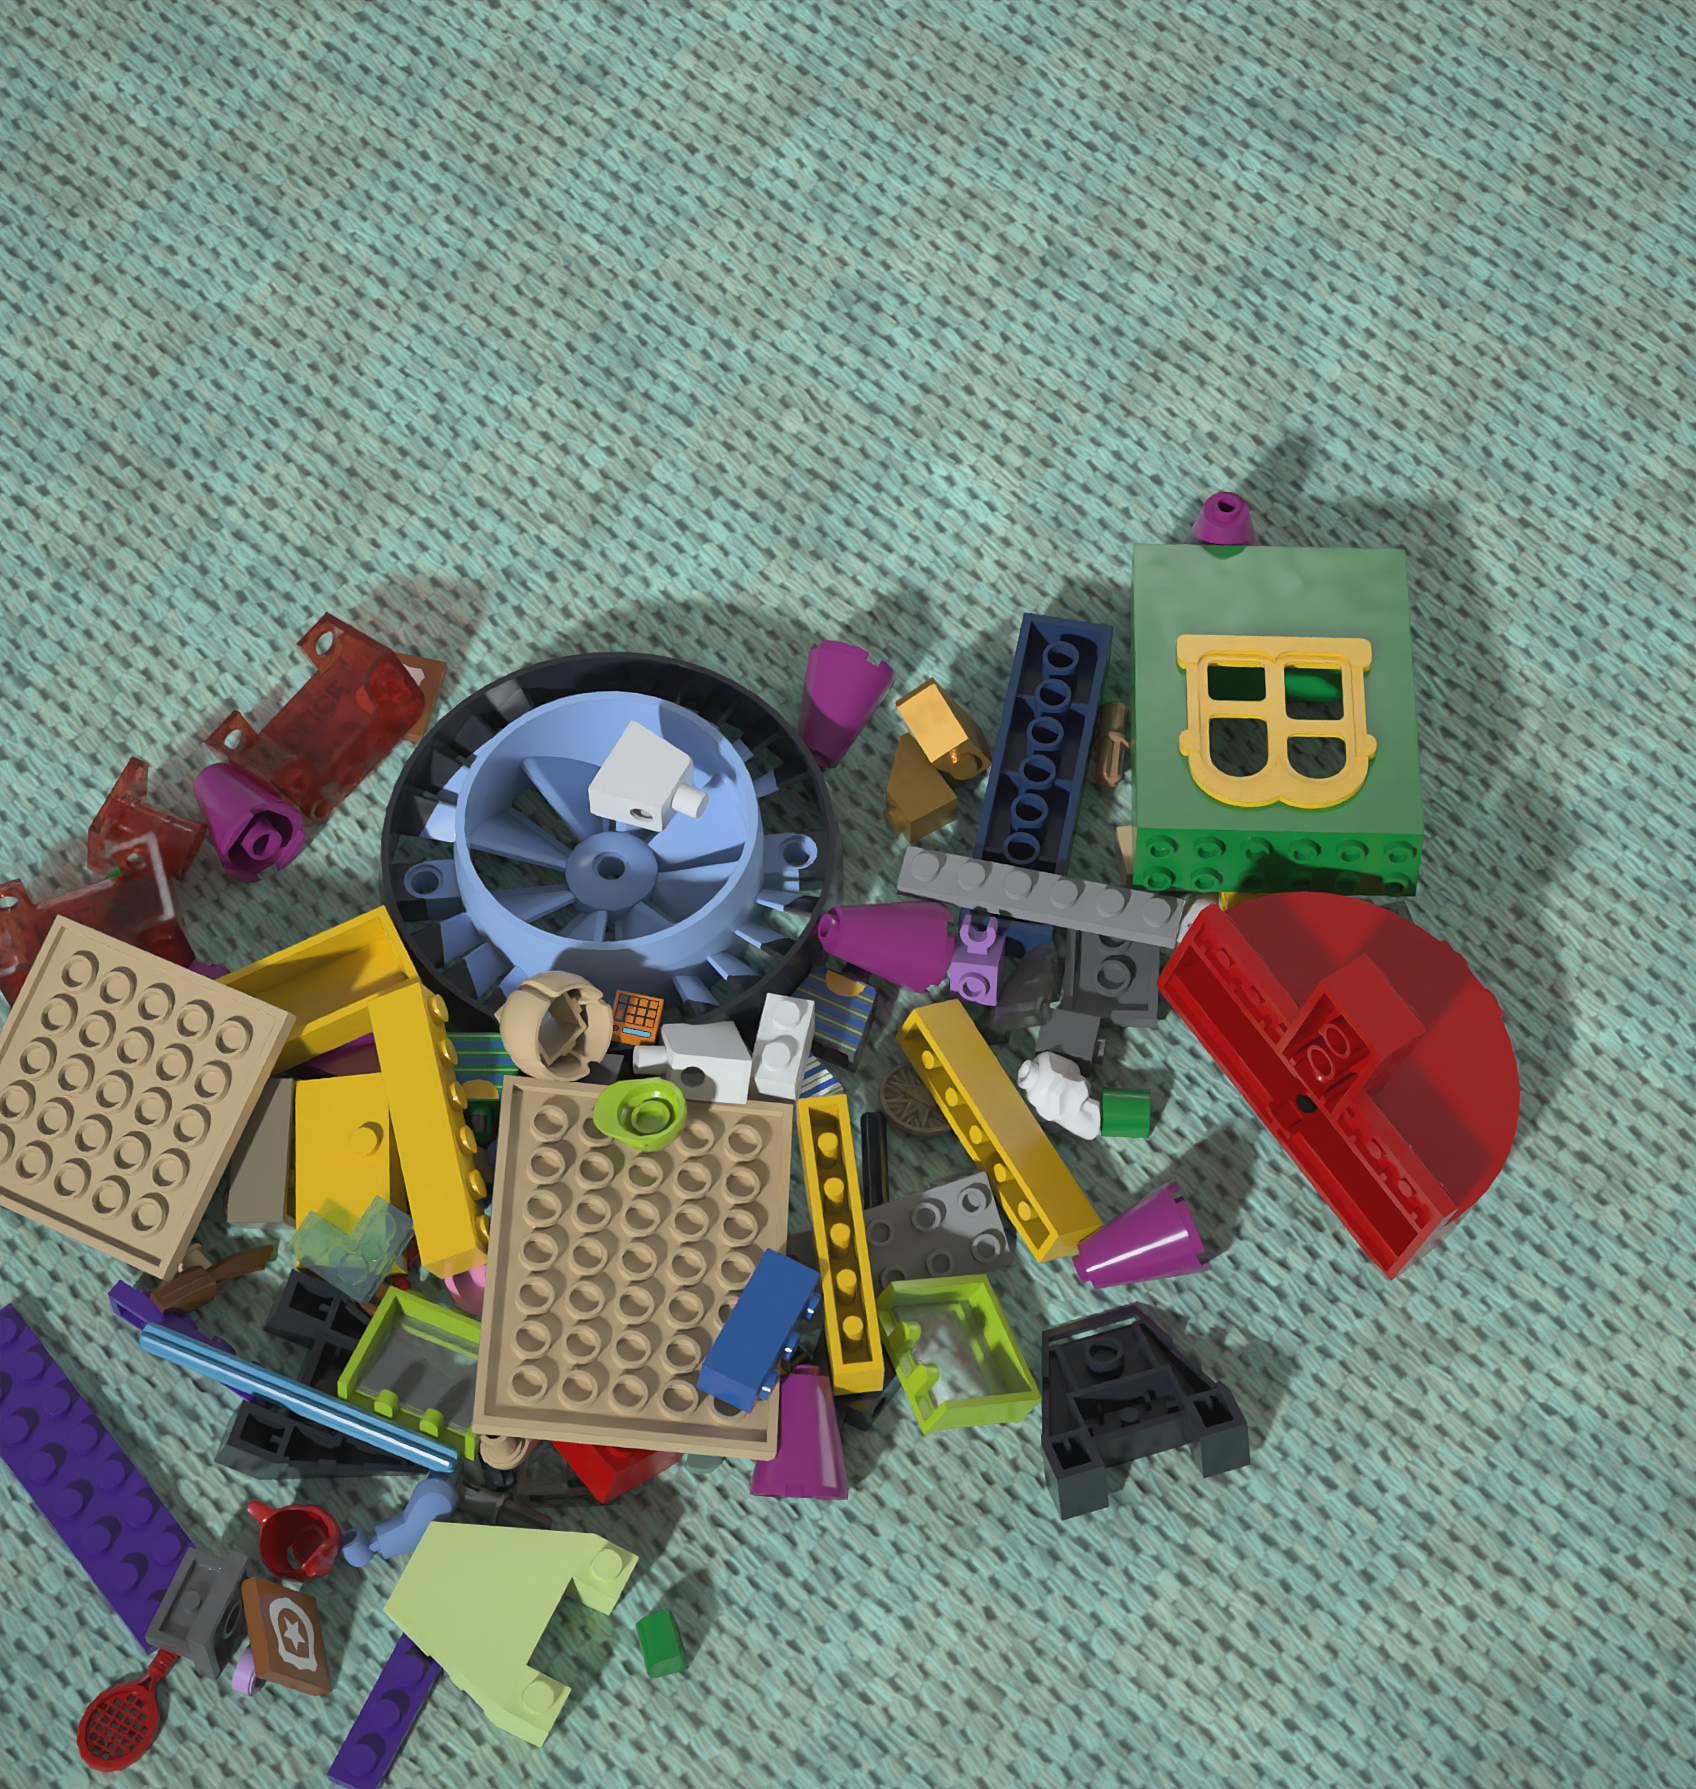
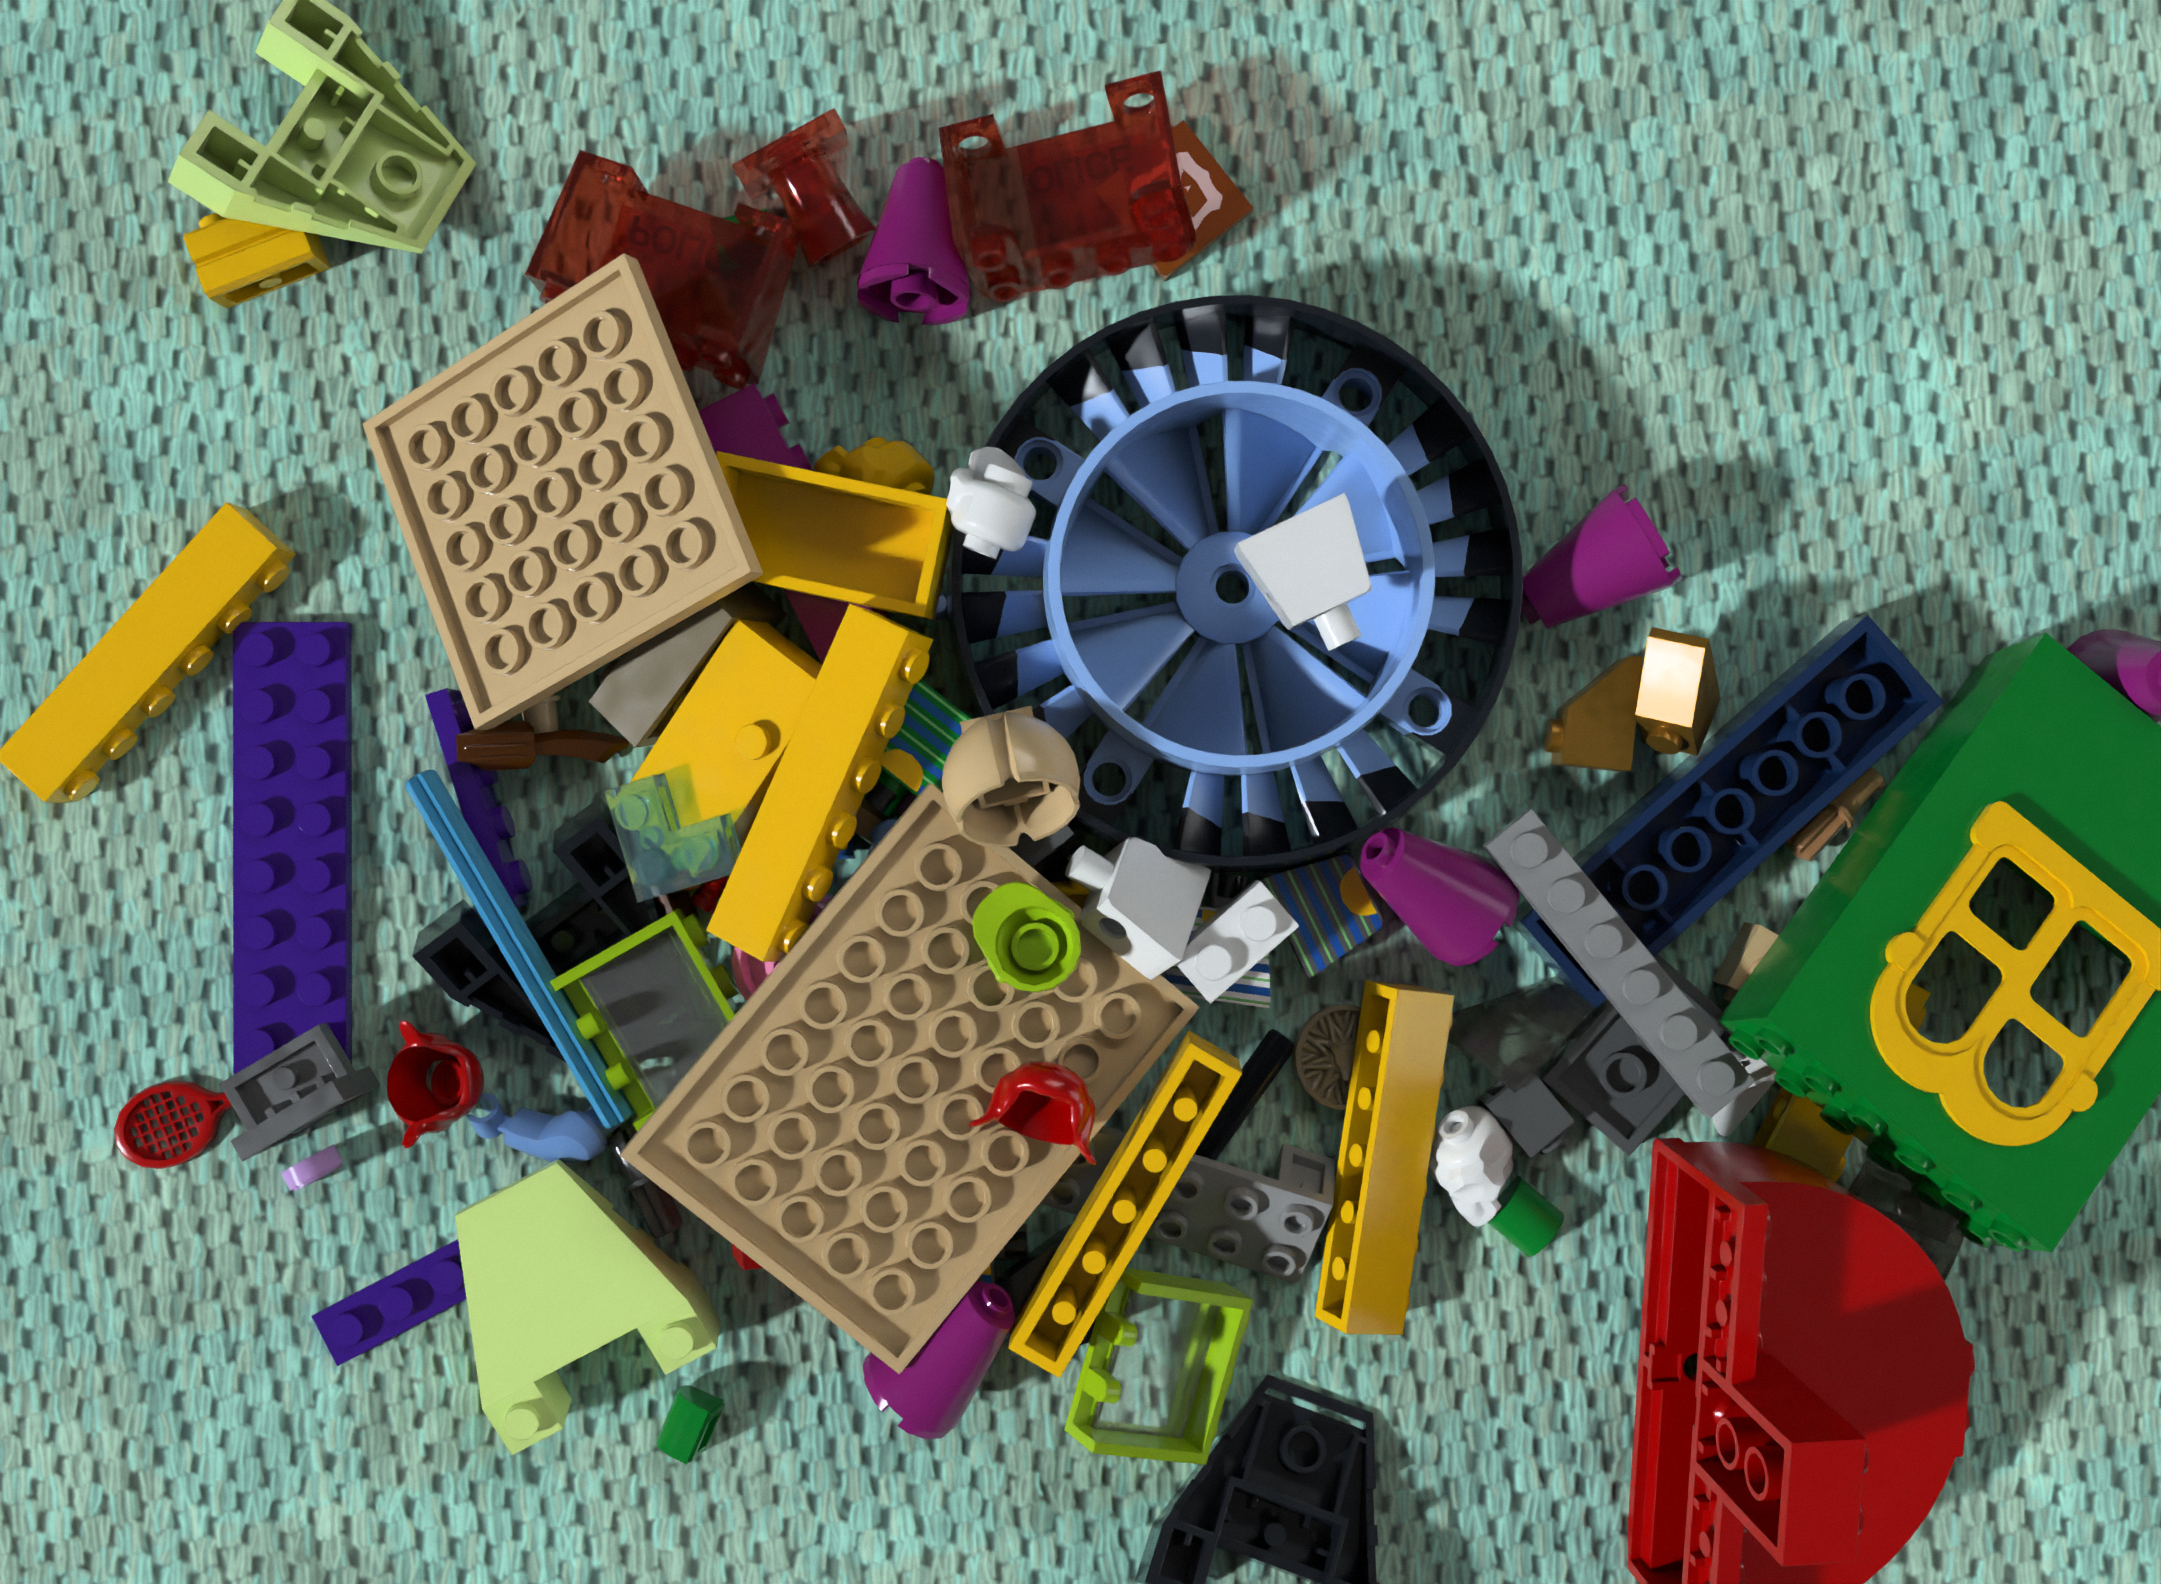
camera: 40 degrees right, 30 degrees up
dark orange tile [240,1576,332,1696] -> none
orange tile [611,990,664,1046] -> none
blue brick [696,1248,823,1414] -> none
medium lavender brick [950,914,1006,1006] -> none
magenta cone [1071,1178,1213,1289] -> none
none -> white head [946,447,1036,559]
none -> red hair [969,1061,1096,1165]

